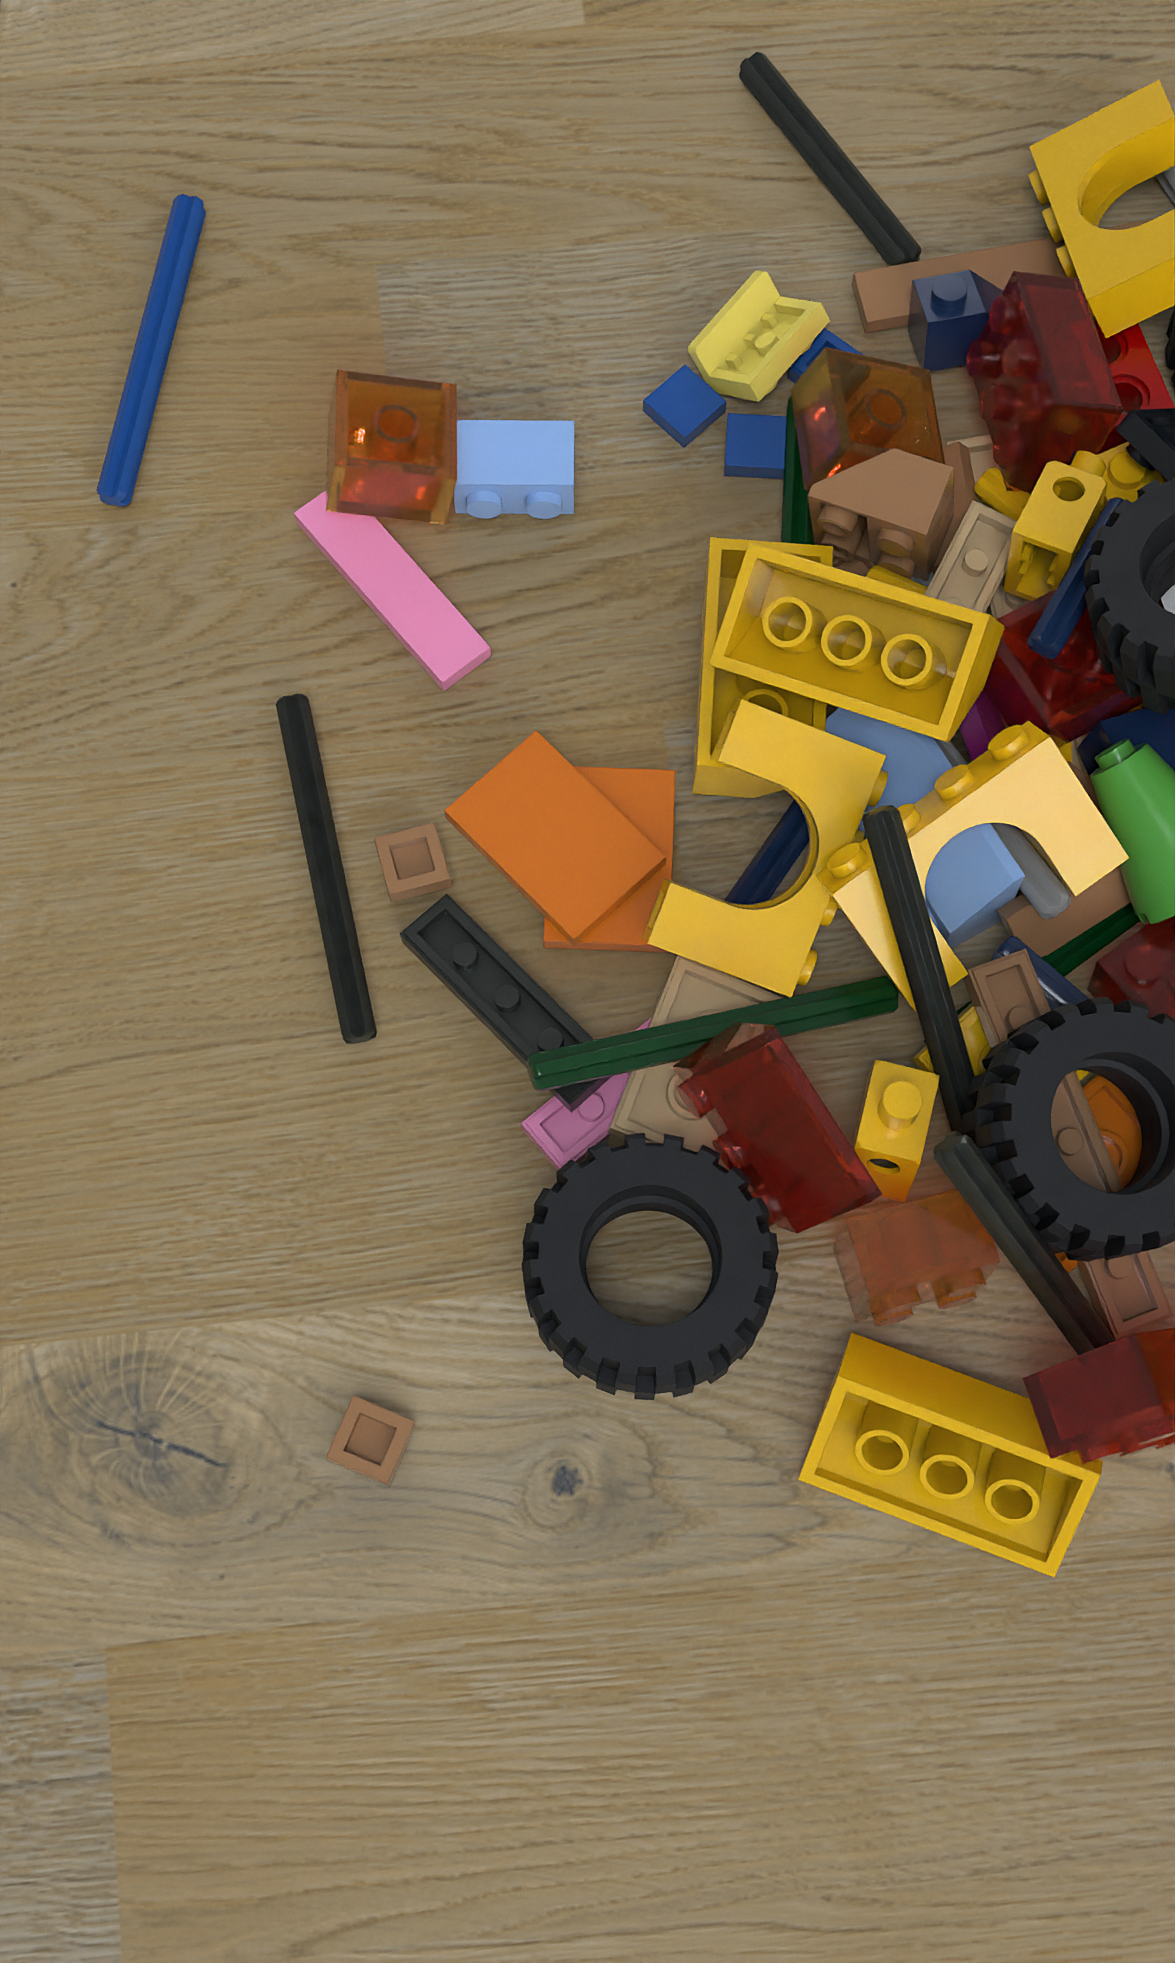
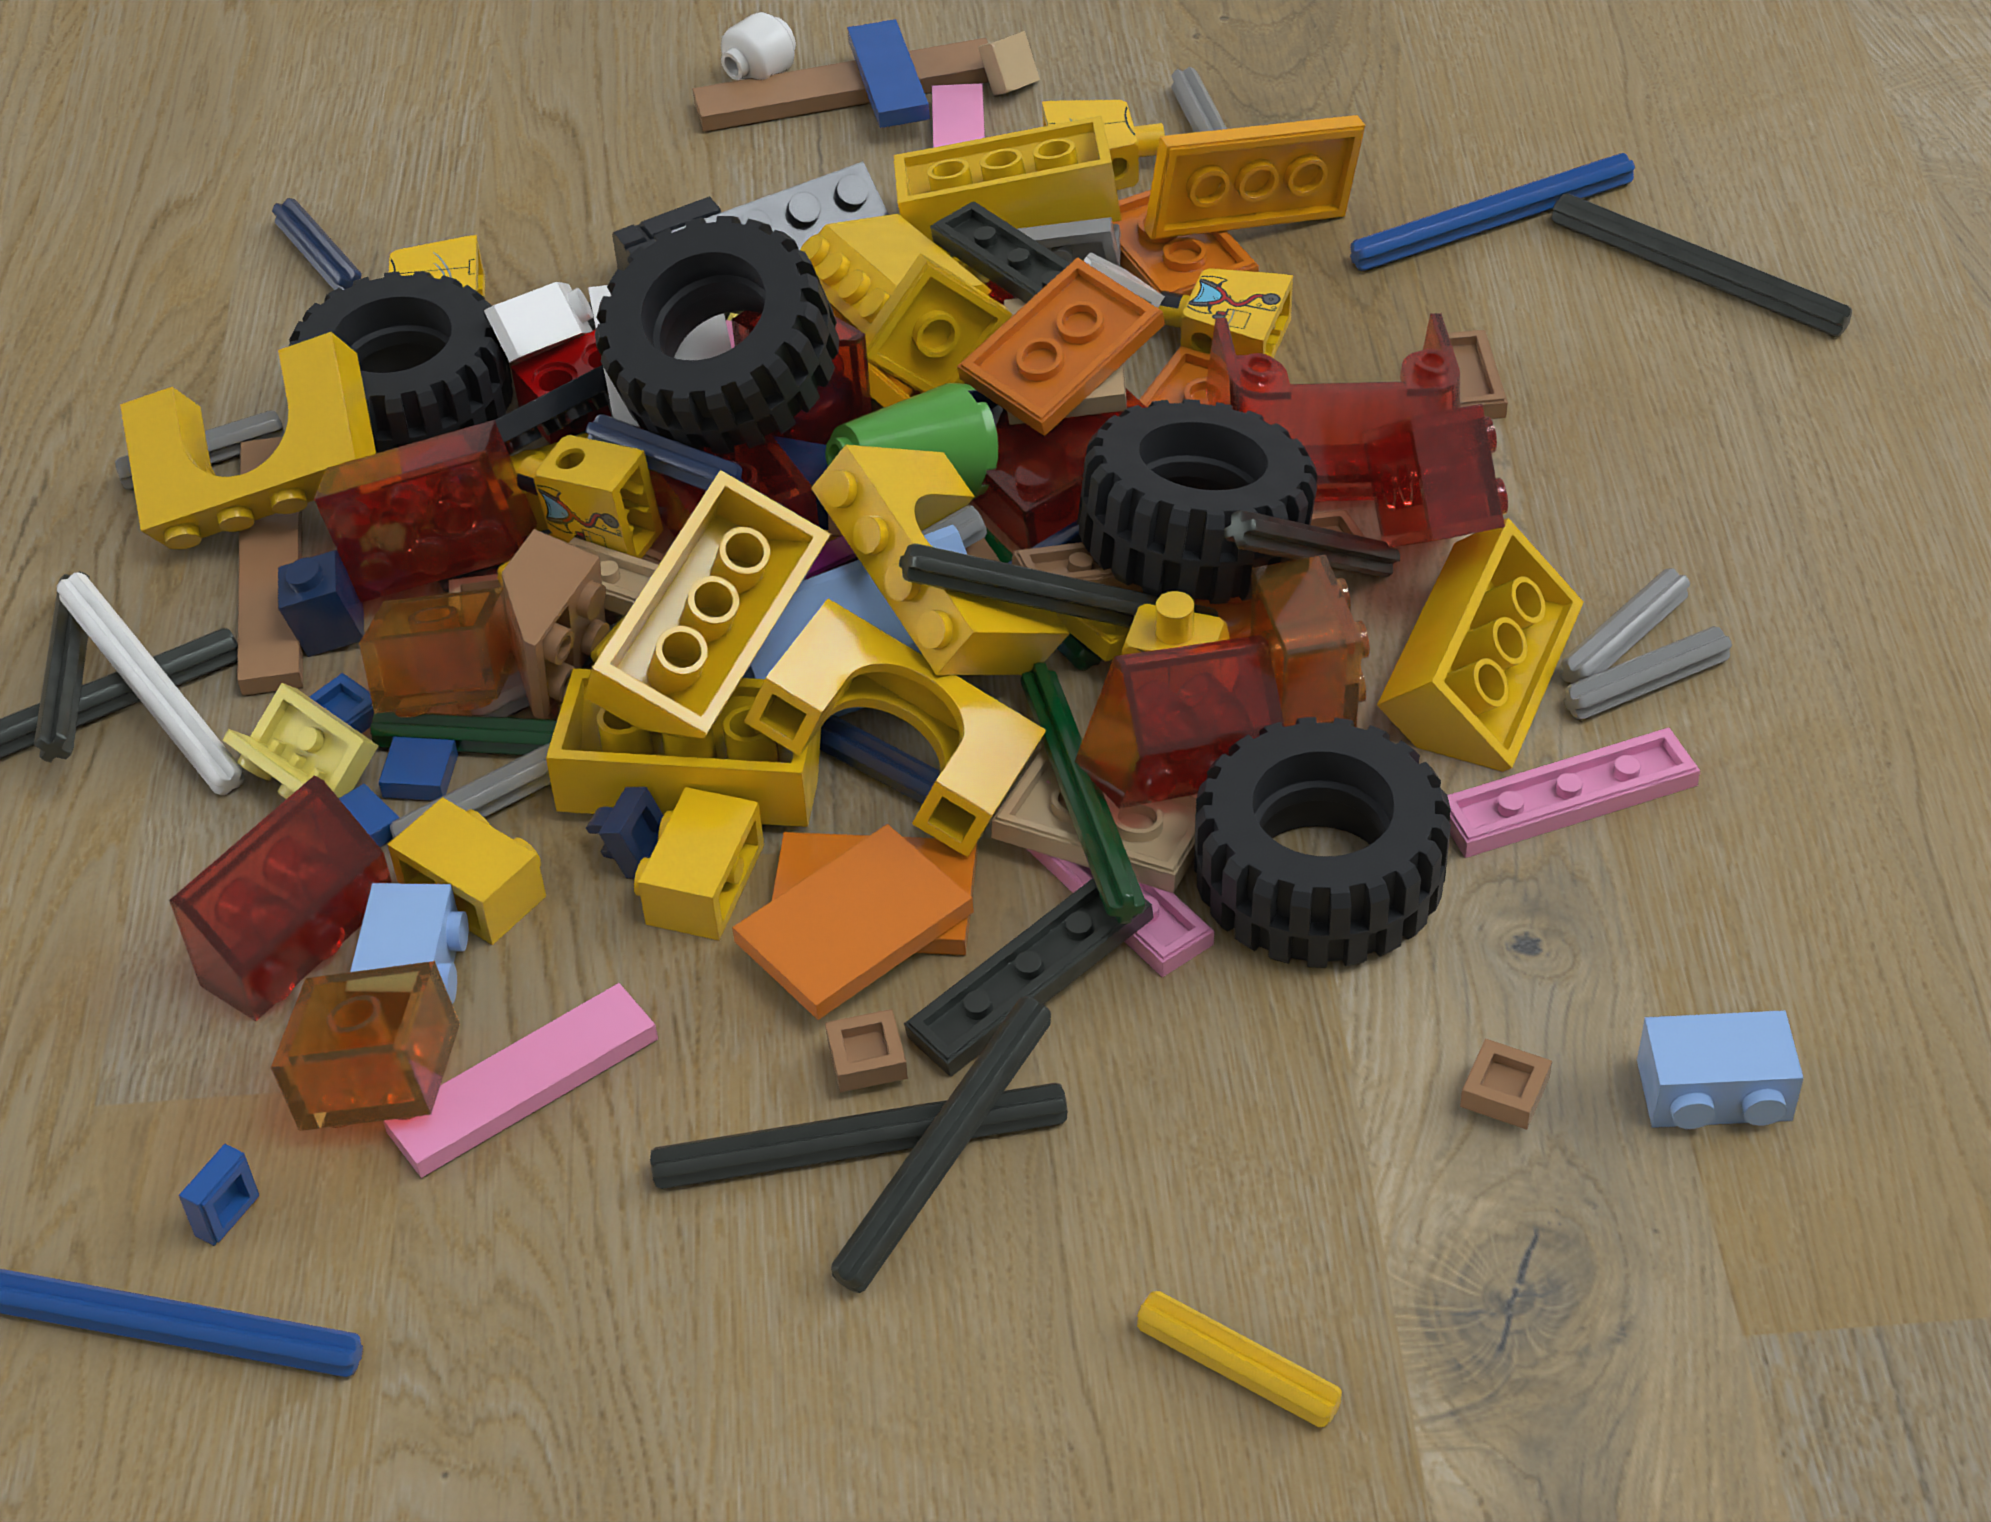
camera: 85 degrees left, 25 degrees down
none -> pearl dark grey axle [34,571,90,763]
none -> white axle [57,572,244,795]
none -> clear red slope [169,775,392,1021]
none -> blue tile [178,1144,259,1246]
none -> yellow brick [387,797,546,945]
none -> light grey axle [390,744,551,839]
none -> dark blue tile [586,787,664,879]
none -> yellow brick [634,787,764,941]
none -> pearl dark grey axle [831,996,1051,1293]
none -> yellow axle [1137,1291,1342,1427]
none -> bright pink tile [1448,727,1700,858]
none -> light grey axle [1560,568,1690,684]
none -> light grey axle [1563,626,1732,720]
none -> light blue brick [1637,1010,1803,1129]

